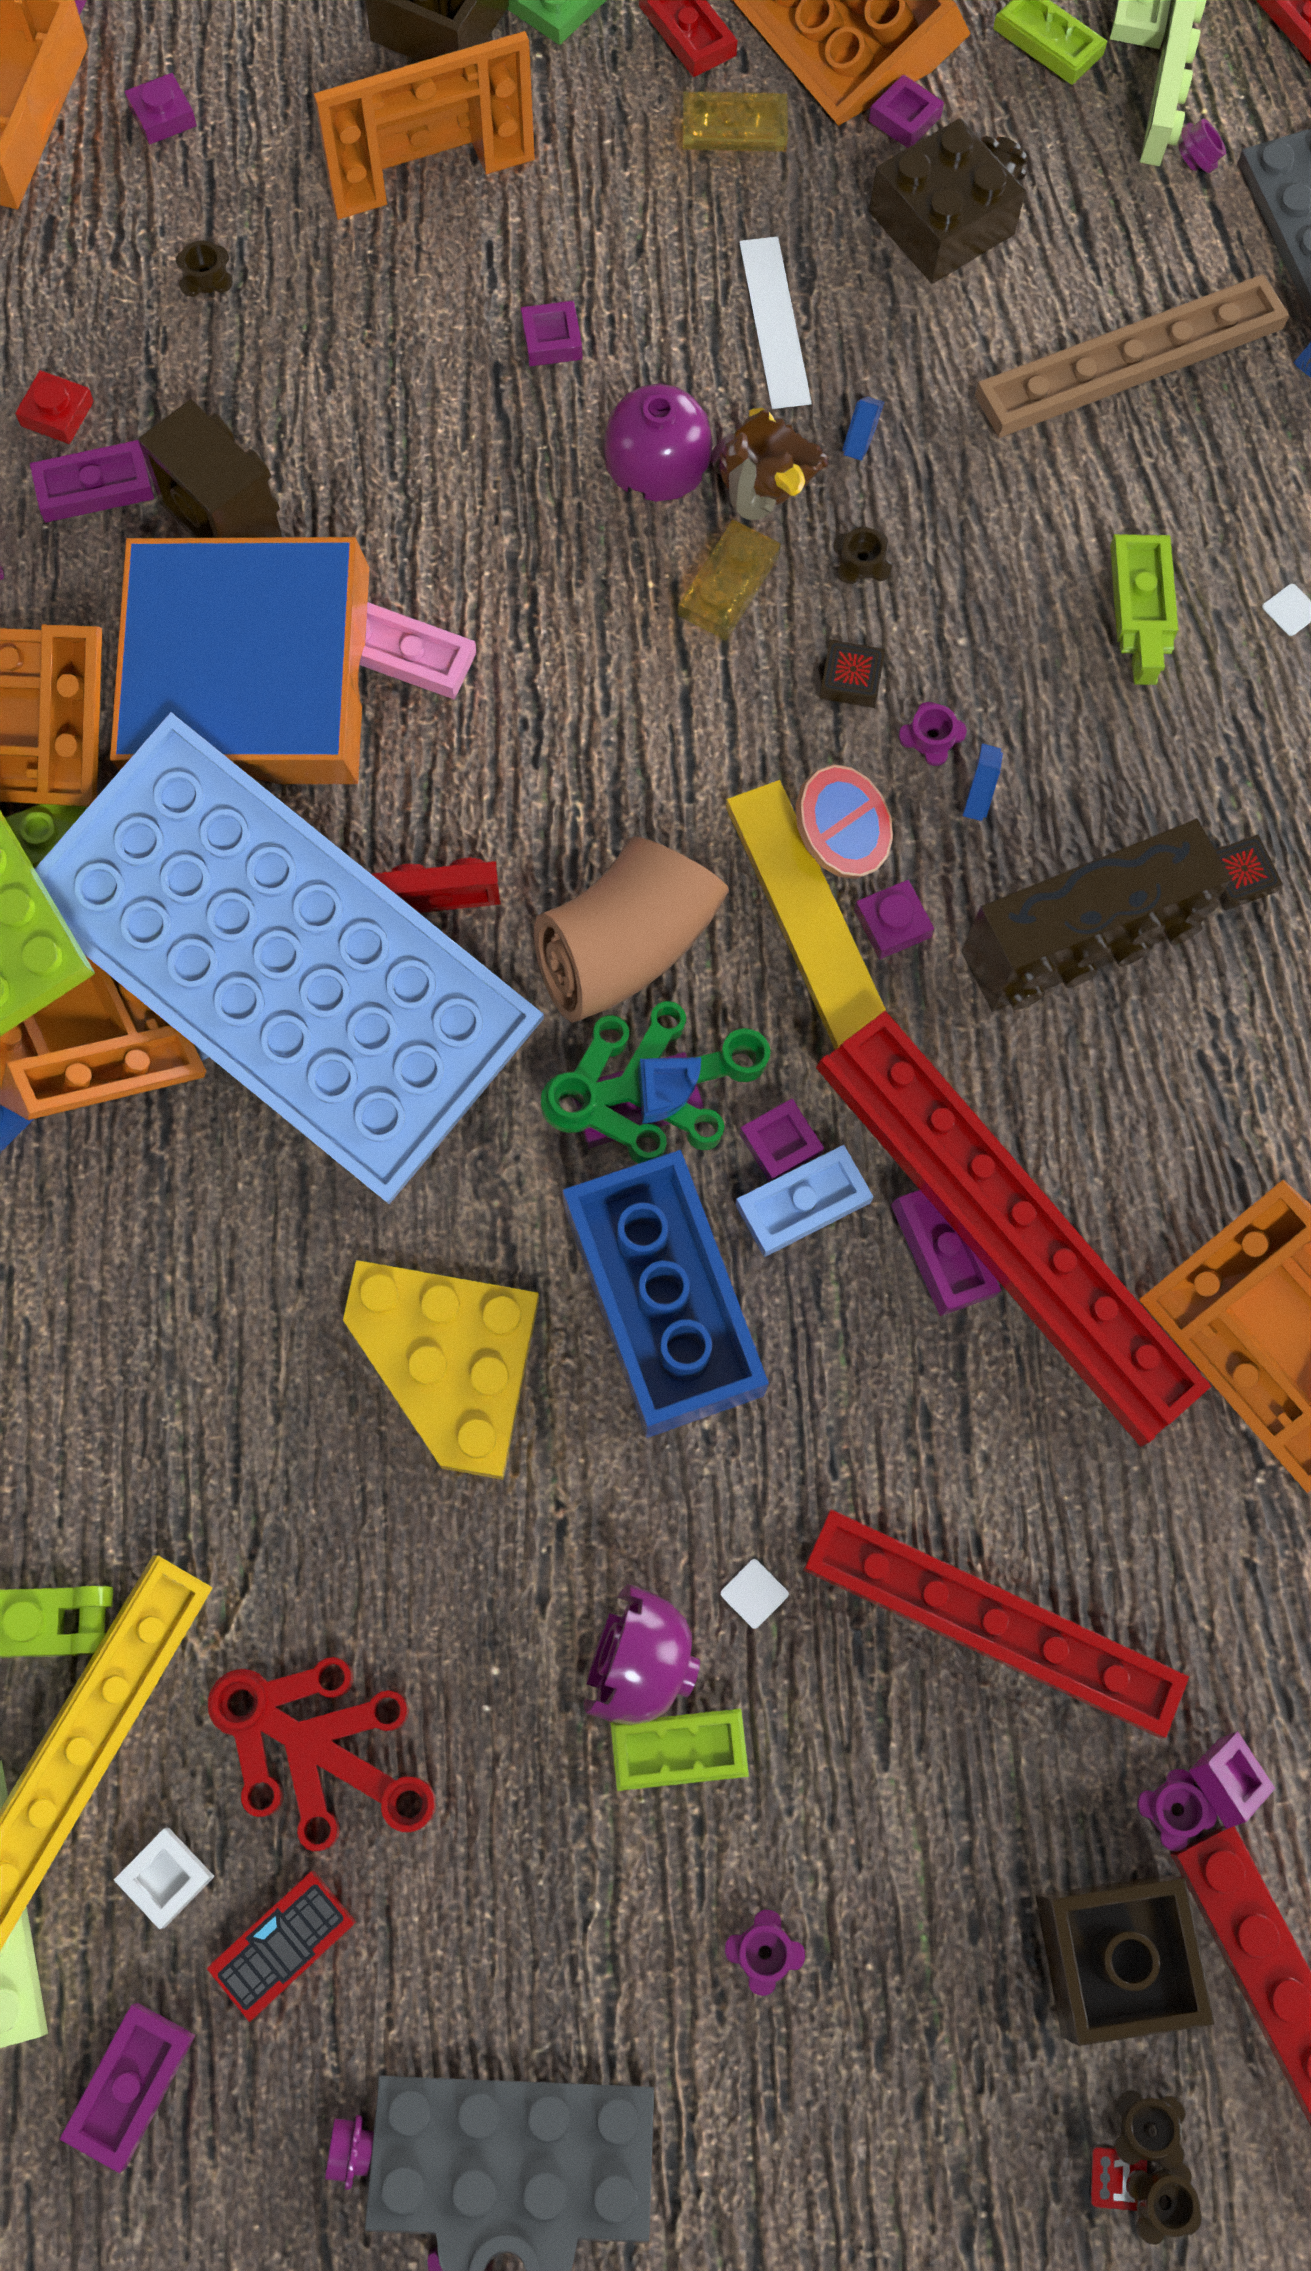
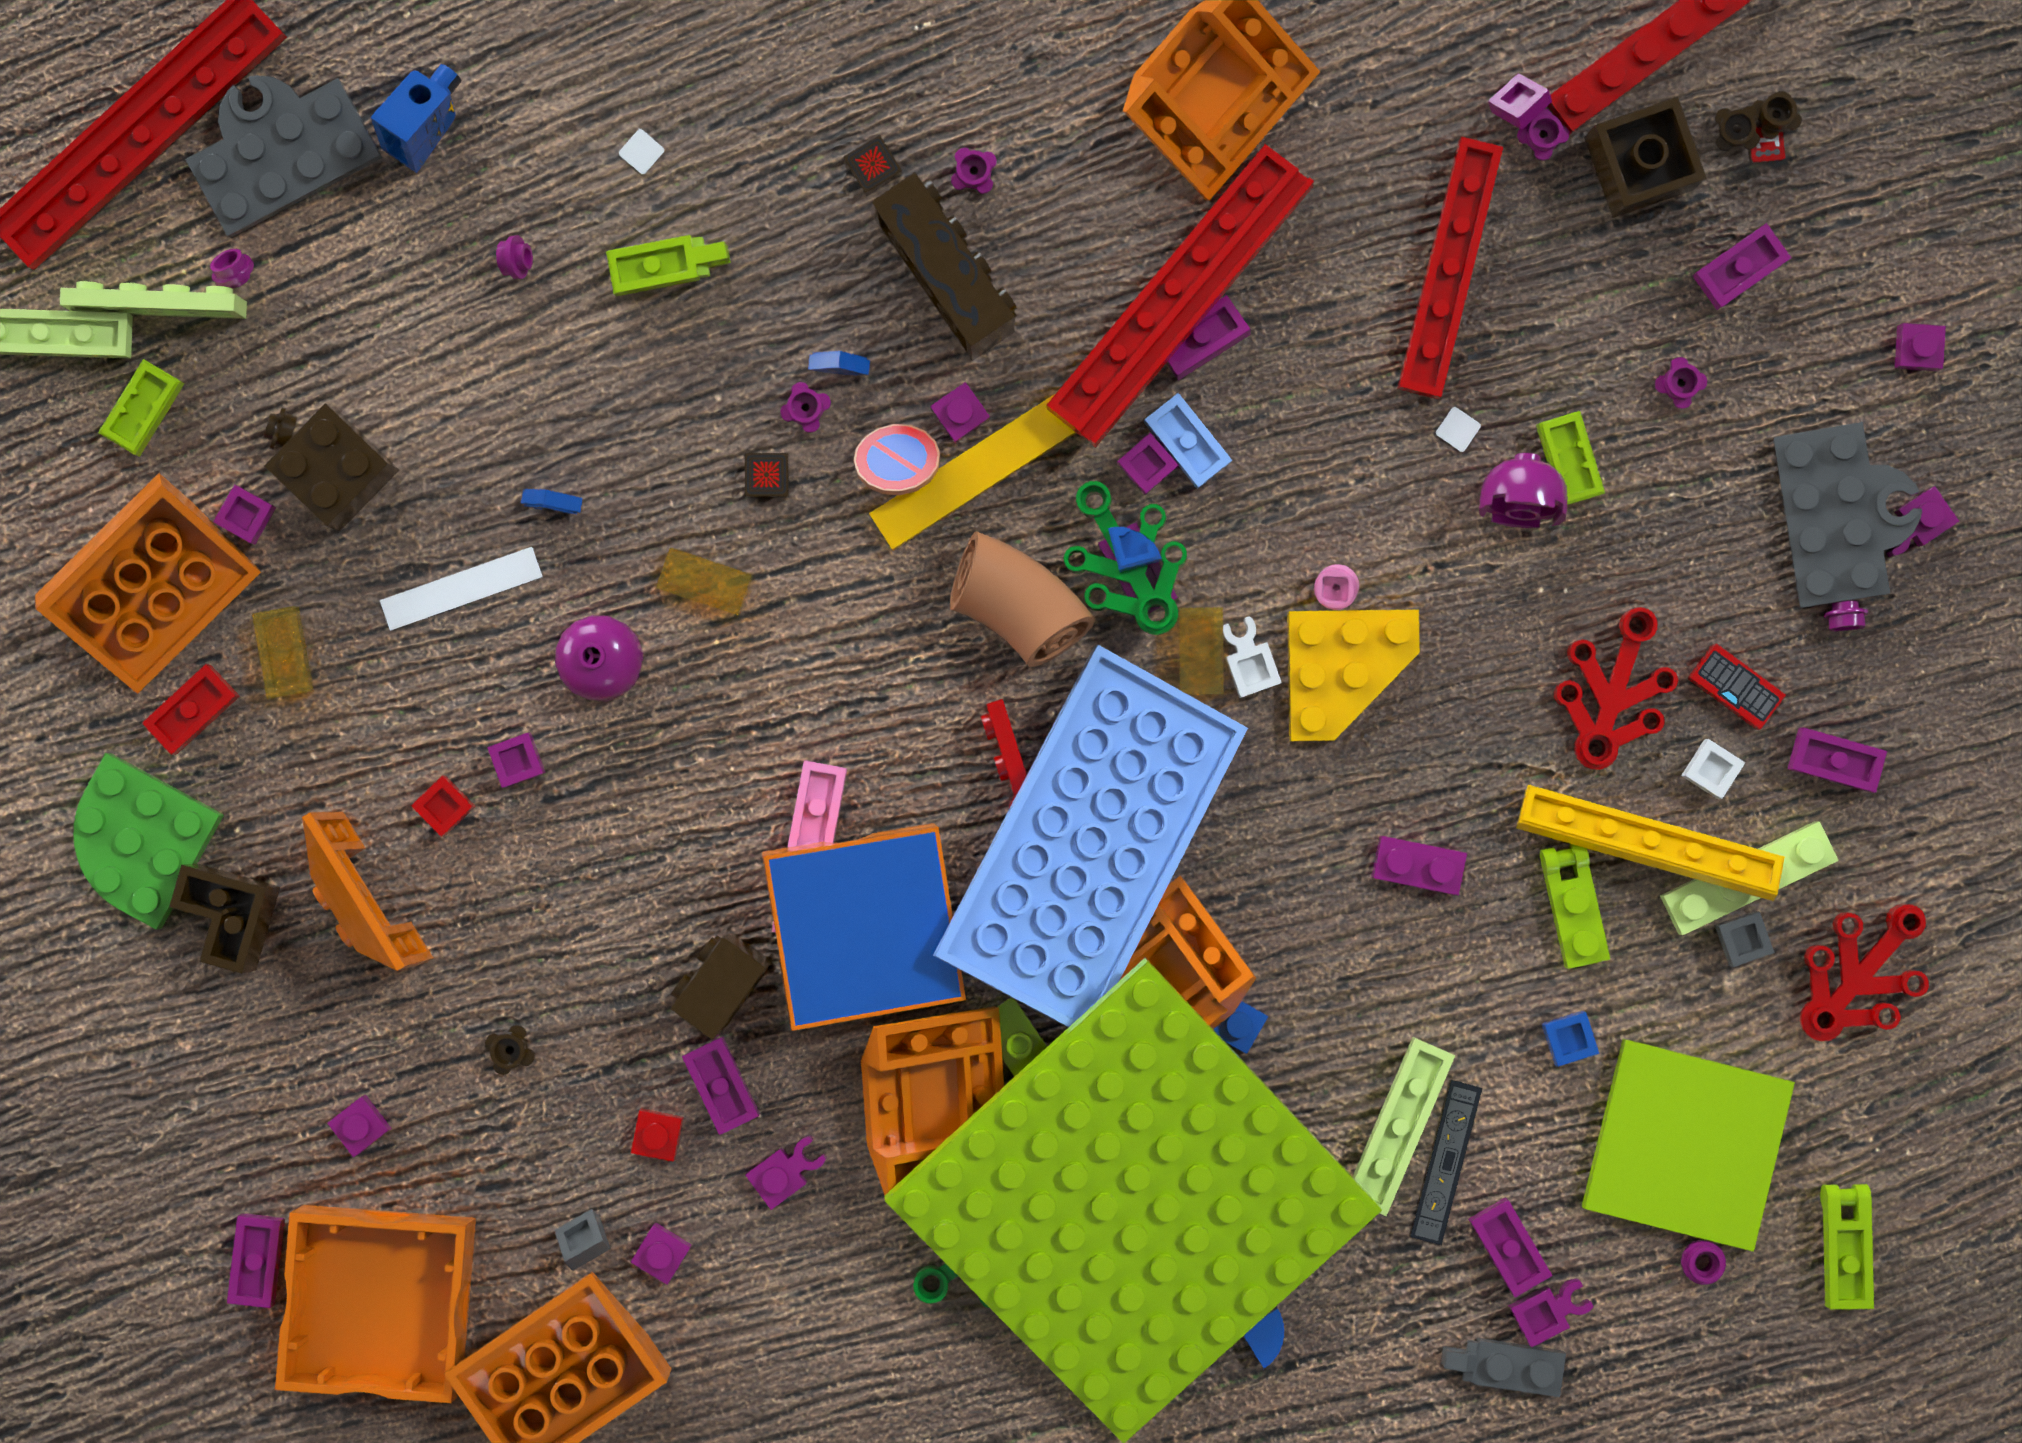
camera: 100 degrees left, 15 degrees up
blue brick [562,1150,769,1438] -> none
reddish brown hair [711,408,829,520] -> none
dark brown plate [833,527,892,584] -> none
medium nougat plate [975,274,1289,438] -> none
none -> red plate [411,775,476,837]
none -> magenta plate [496,235,533,279]
none -> magenta plate [951,148,997,194]
none -> clear yellow plate [1178,607,1224,695]
none -> white plate [1222,616,1282,698]
none -> bright pink tile [1314,564,1359,610]
none -> magenta plate [1371,836,1467,896]
none -> magenta plate [1692,223,1792,310]

